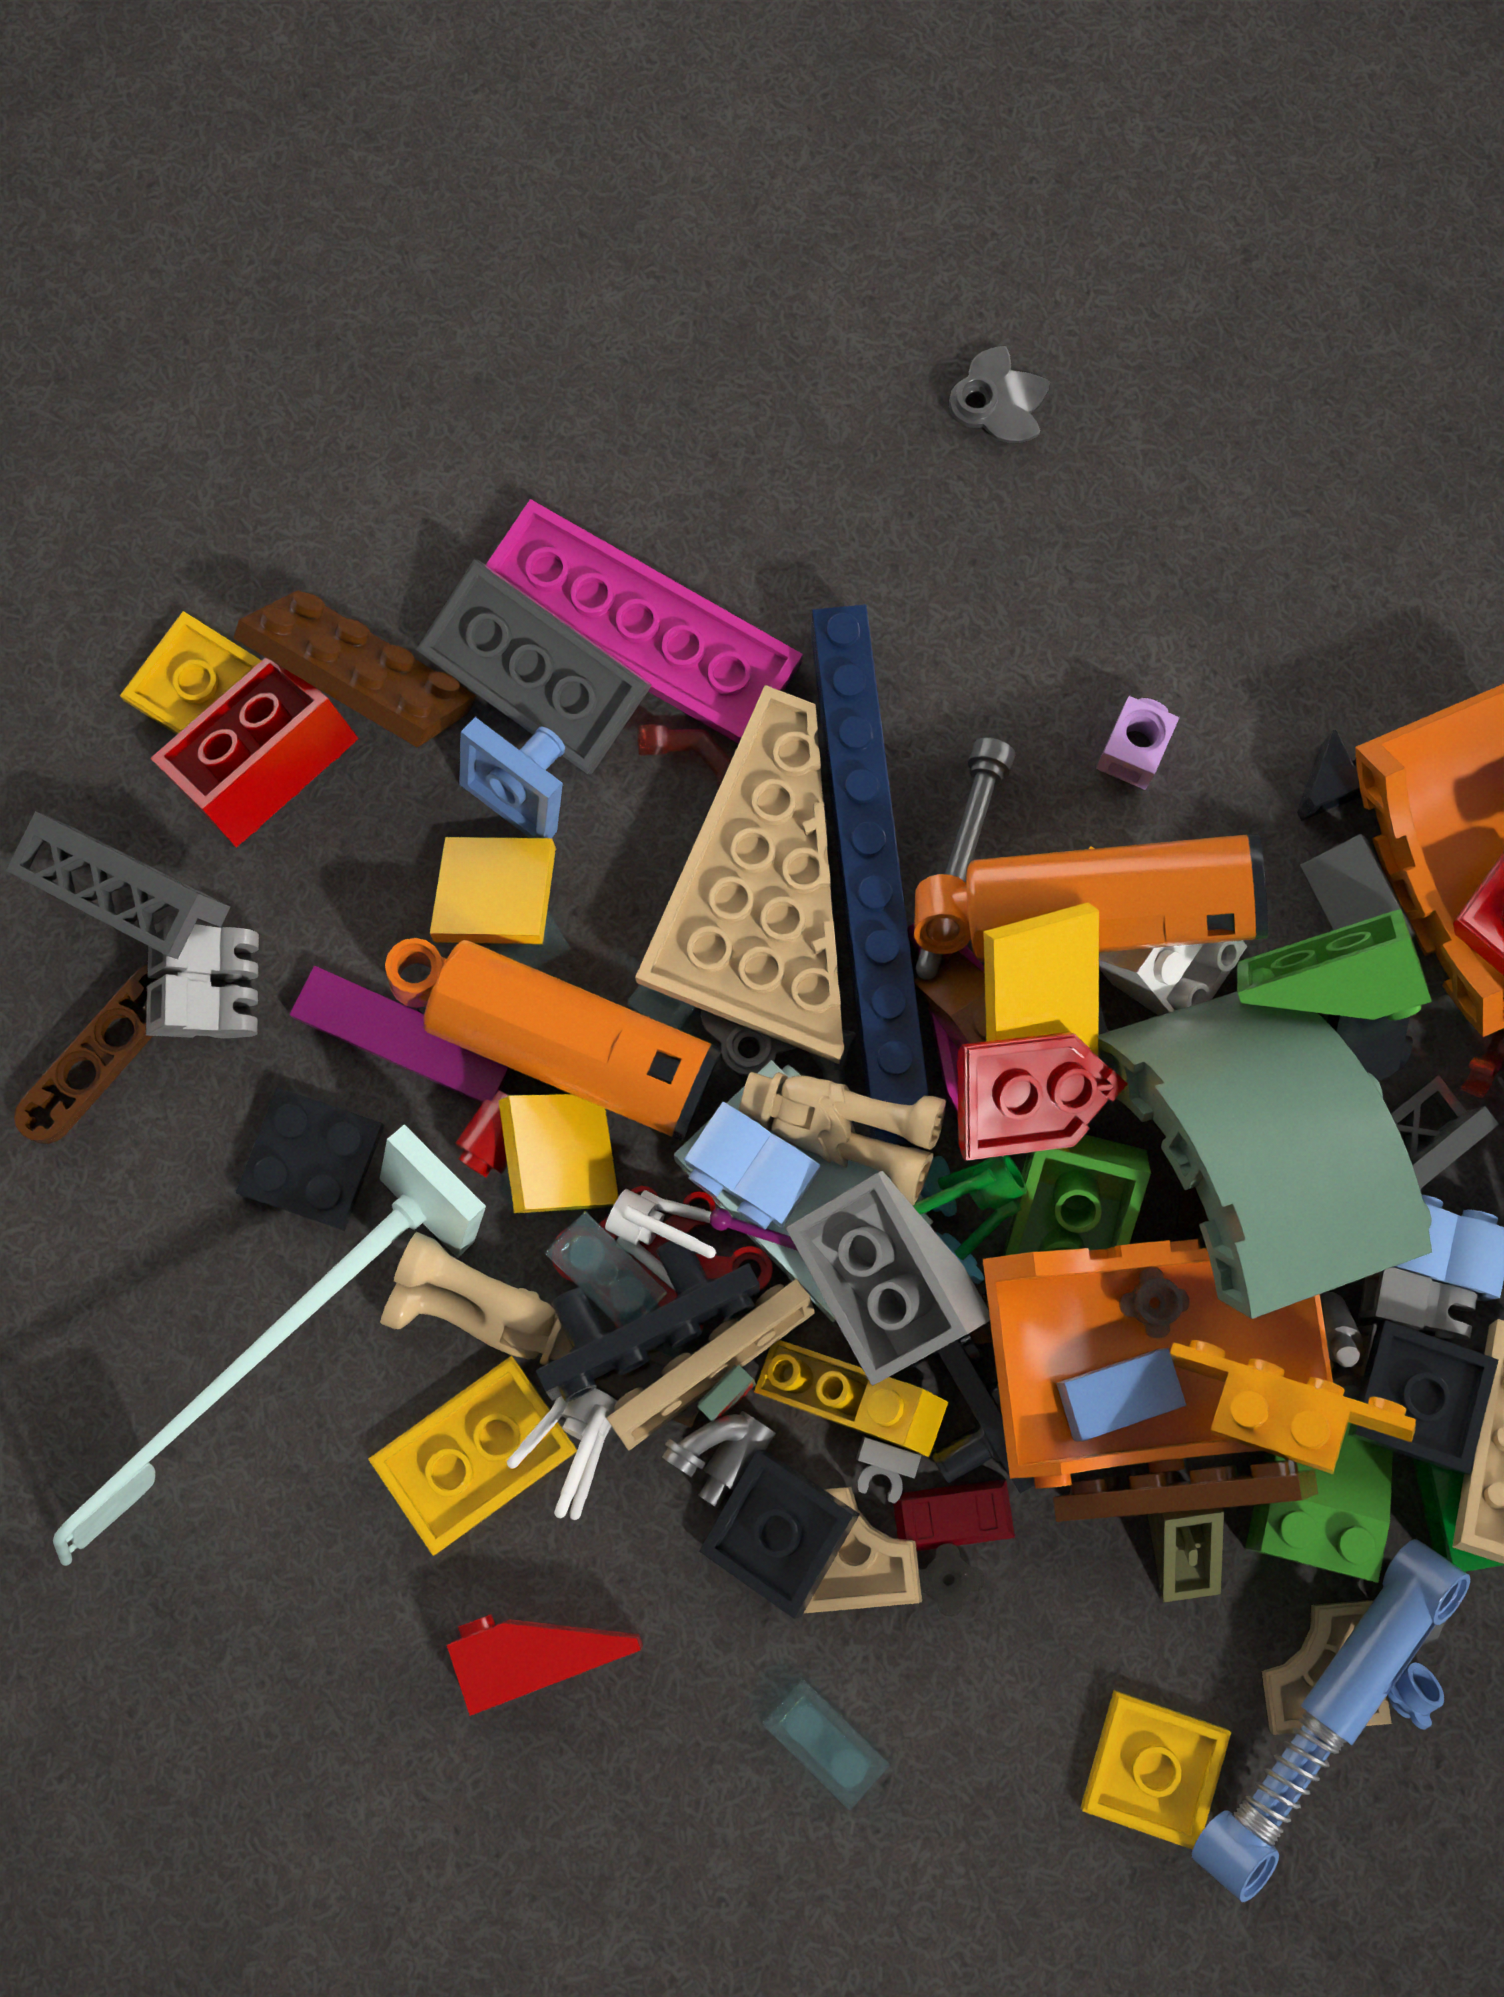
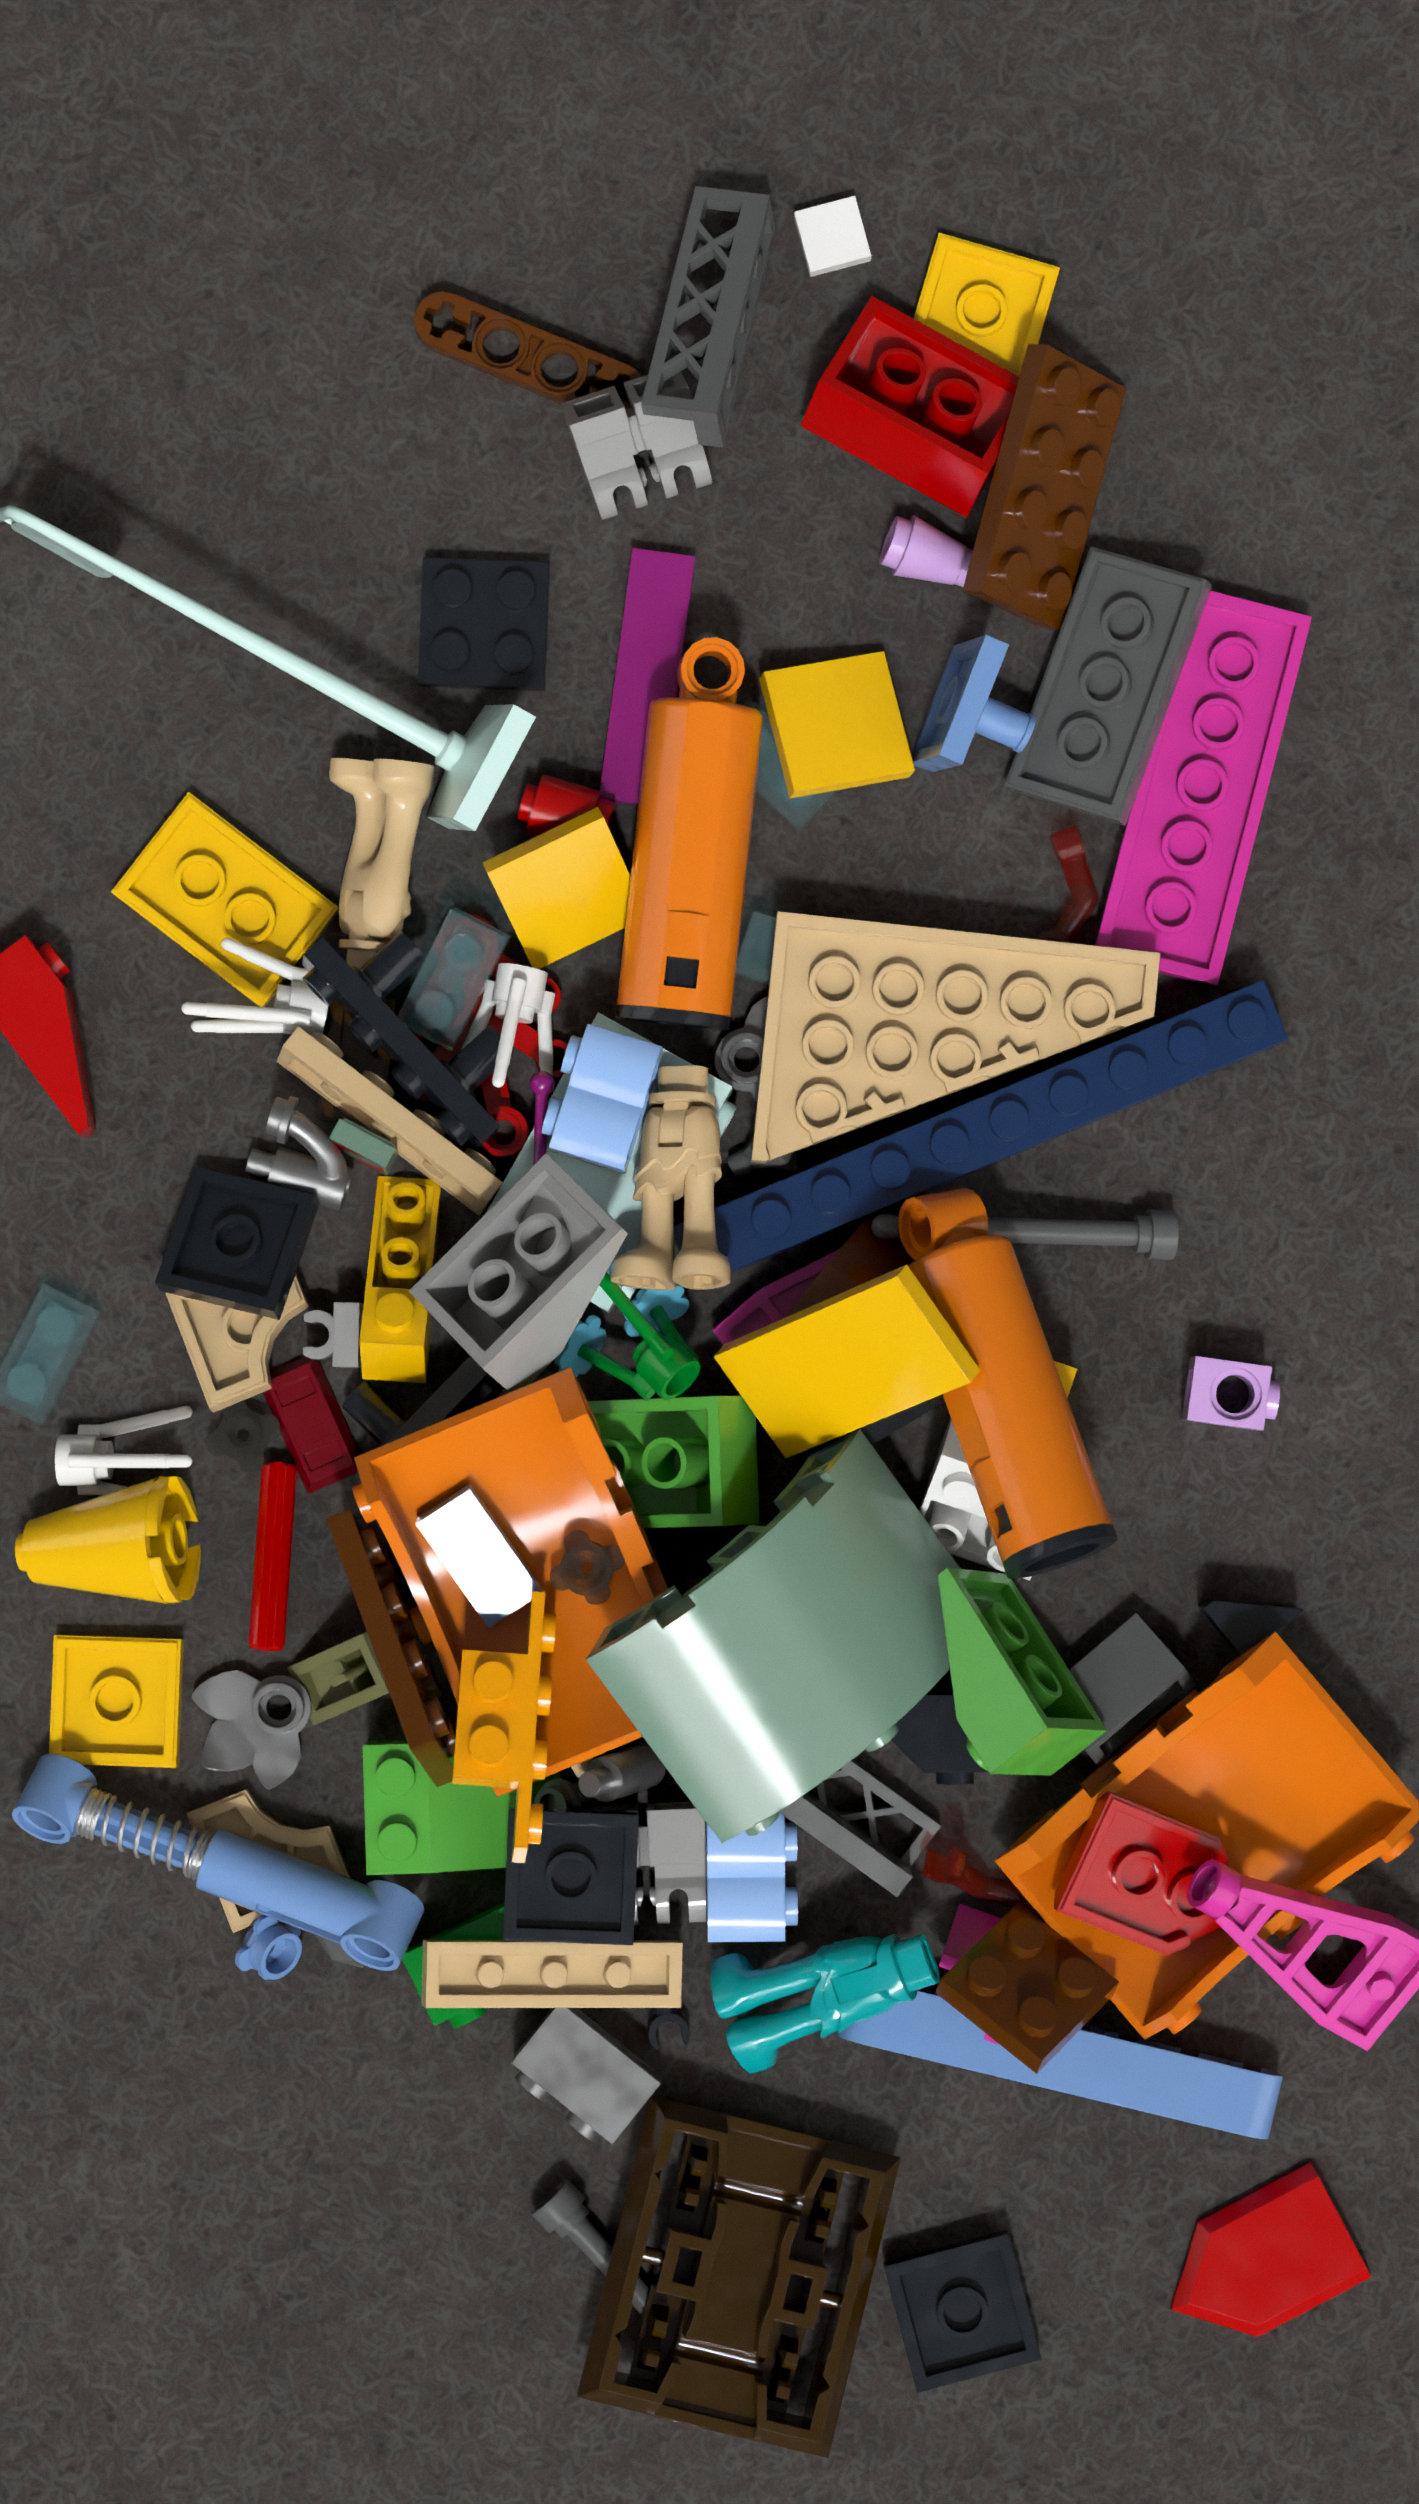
camera: 80 degrees right, 10 degrees up
tile [957,1032,1128,1160] -> none
none -> yellow cone [15,1476,201,1604]
none -> white plant [55,1406,193,1496]
none -> flat silver plate [192,1670,312,1790]
none -> red axle [248,1462,297,1651]
none -> white tile [794,196,871,277]
none -> lavender cone [879,515,973,587]

